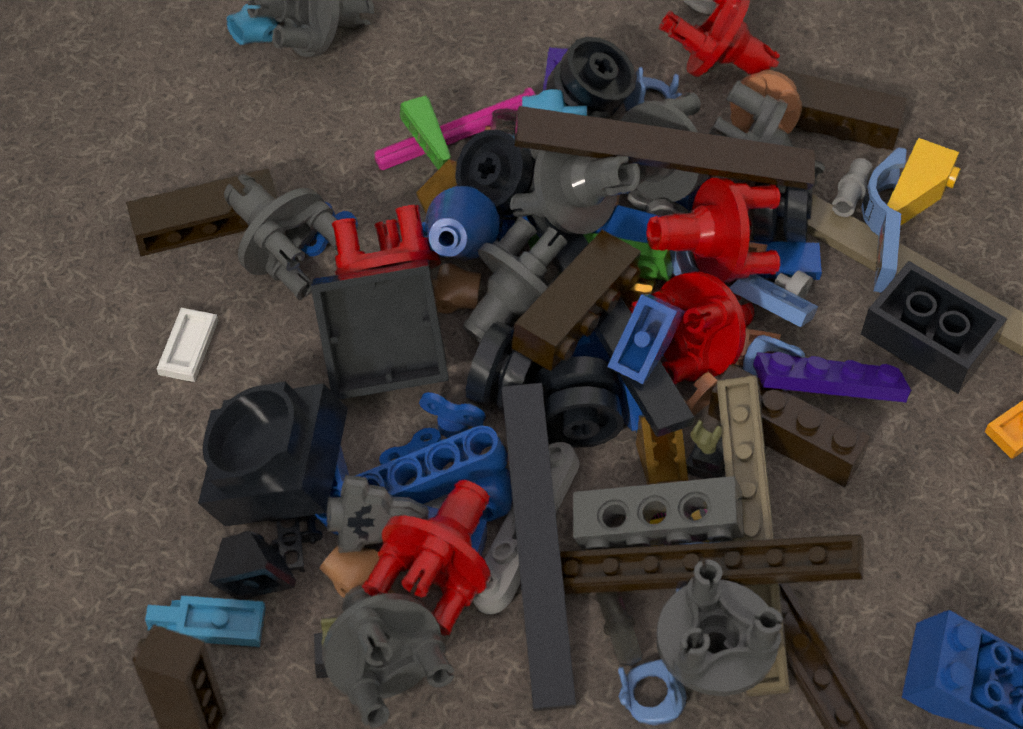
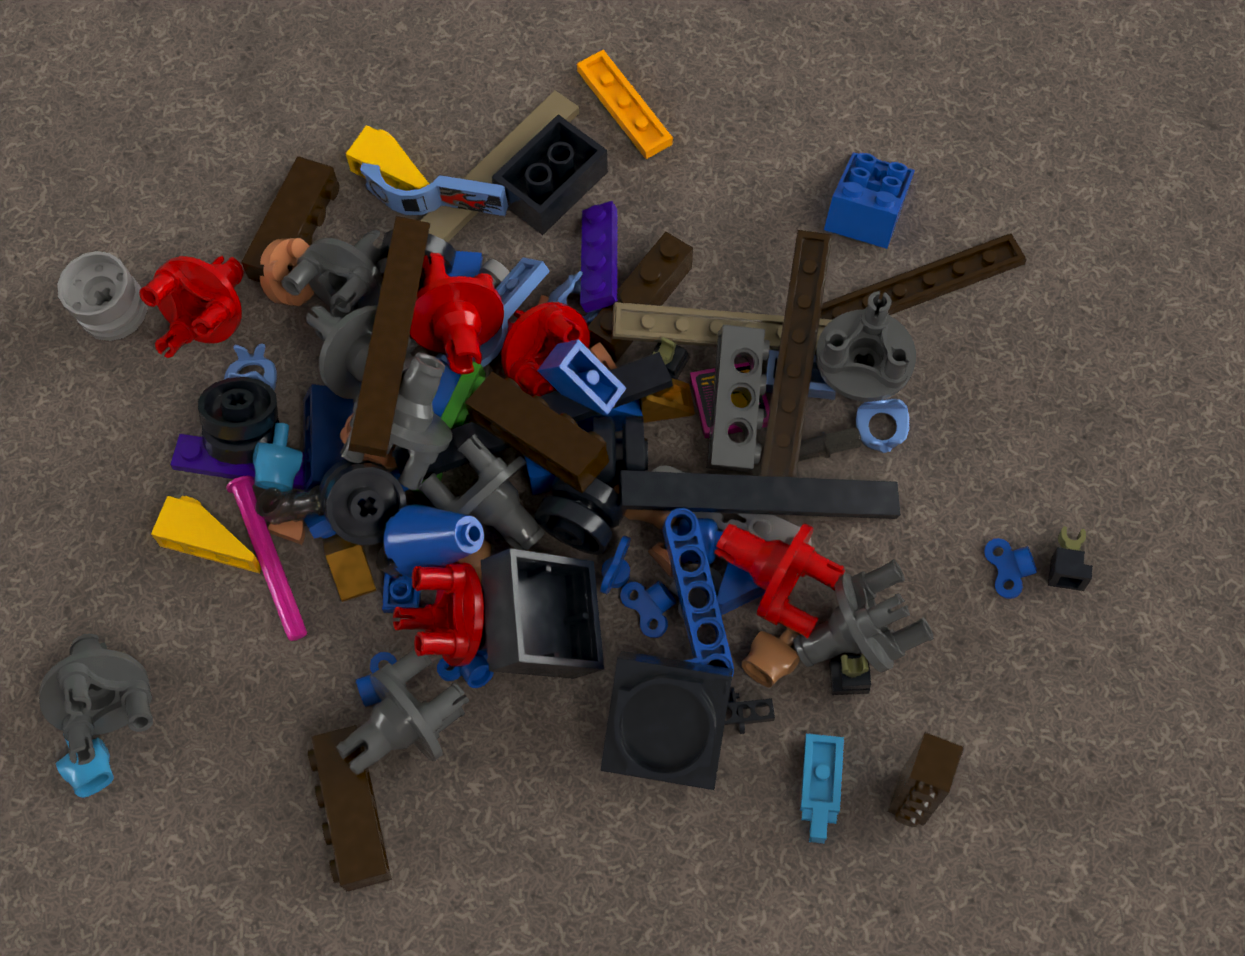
camera: 85 degrees left, 10 degrees up
white tile [157,308,218,382] -> none
black slope [208,531,297,600] -> none
dark grey rock [327,475,429,553] -> none
bright green slope [399,95,451,170] -> none
light grey pin [832,158,873,217] -> none
none -> yellow slope [151,496,261,574]

